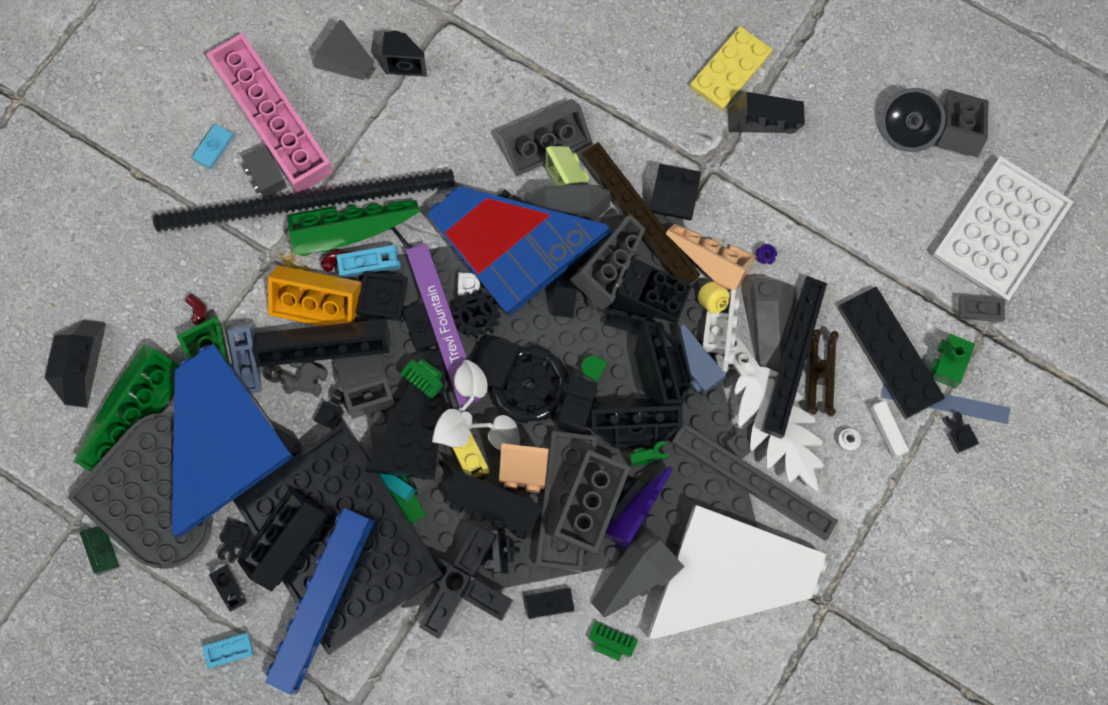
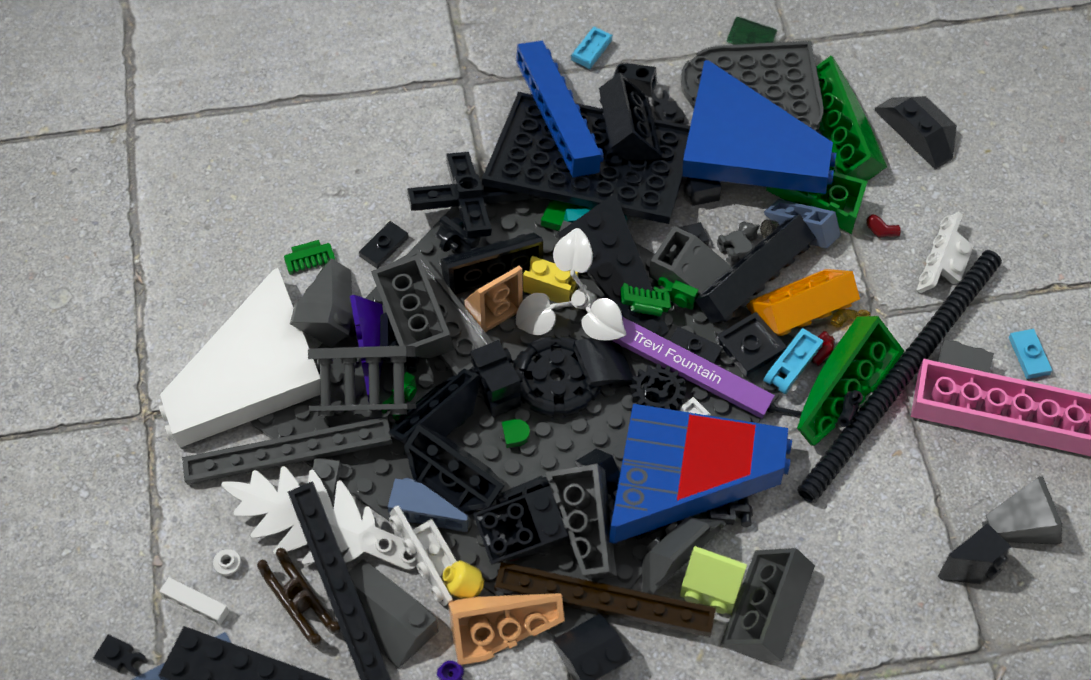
camera: 140 degrees right, 15 degrees down
none -> dark grey fence [308,346,416,416]
none -> green plate [653,277,699,310]
none -> black arm [837,390,863,427]
none -> white bracket [917,212,974,293]

